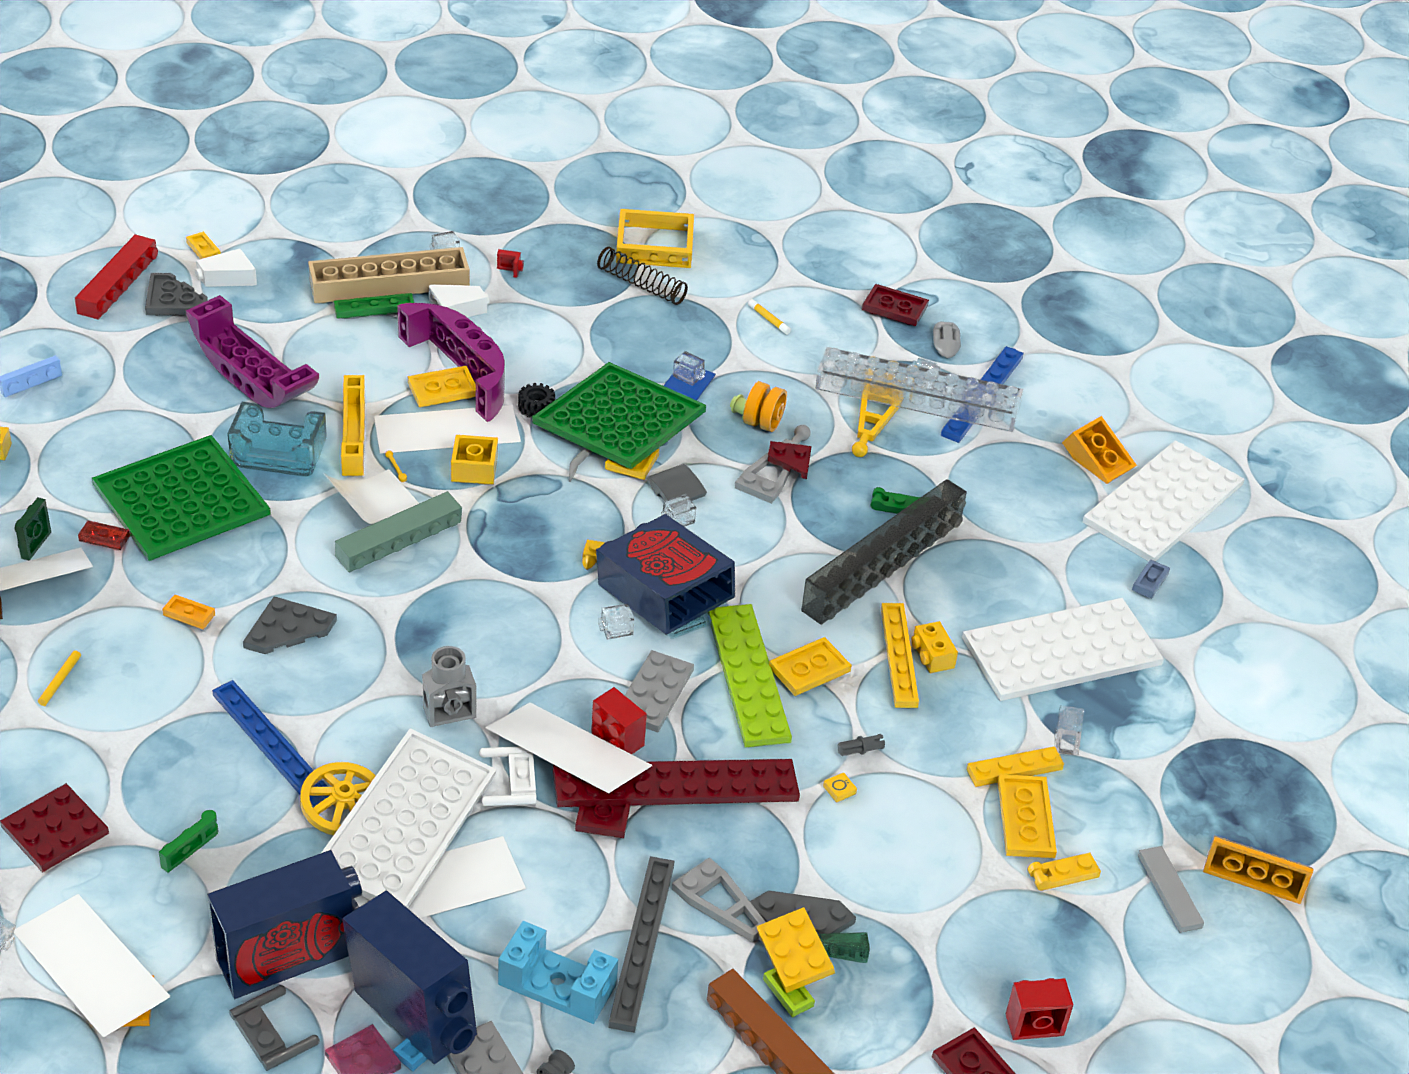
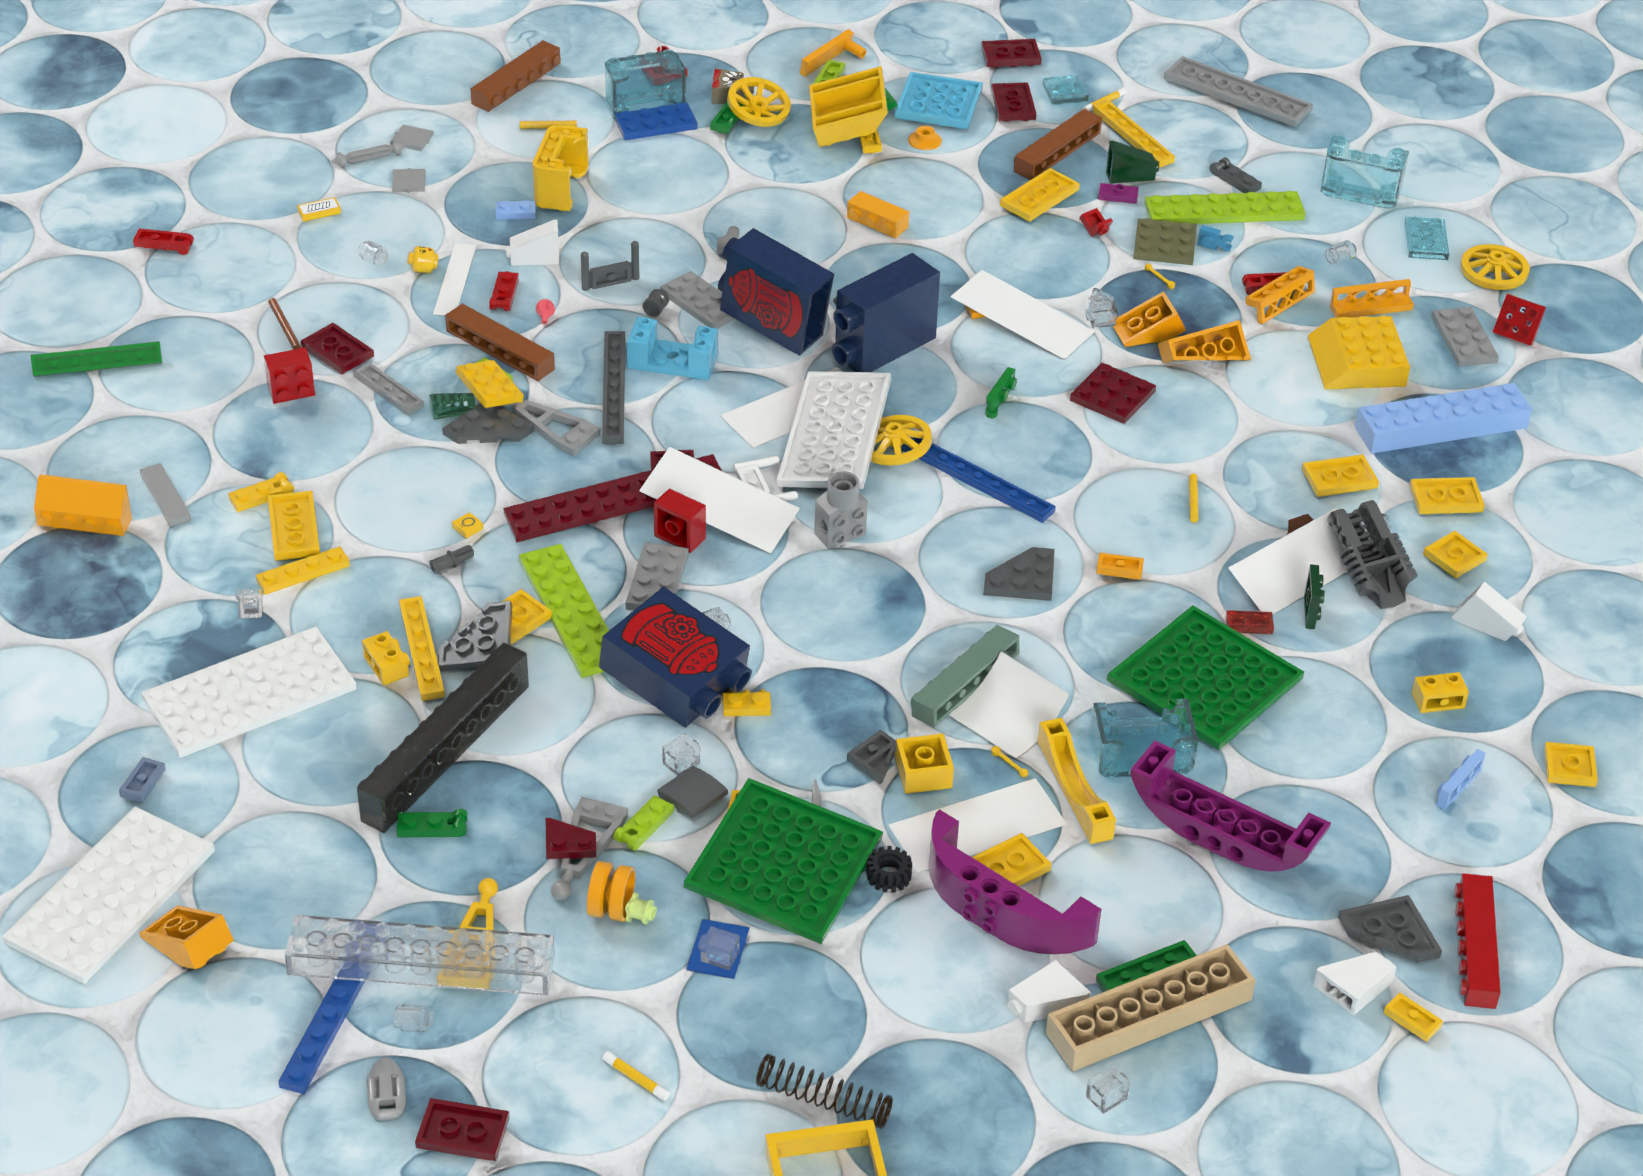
camera: 170 degrees right, 0 degrees up
red bracket [497,249,524,278] -> none
none -> light grey tile [353,363,424,416]
none -> plate [438,601,512,671]
none -> lime plate [613,795,674,851]
none -> dark grey wing [847,730,896,784]

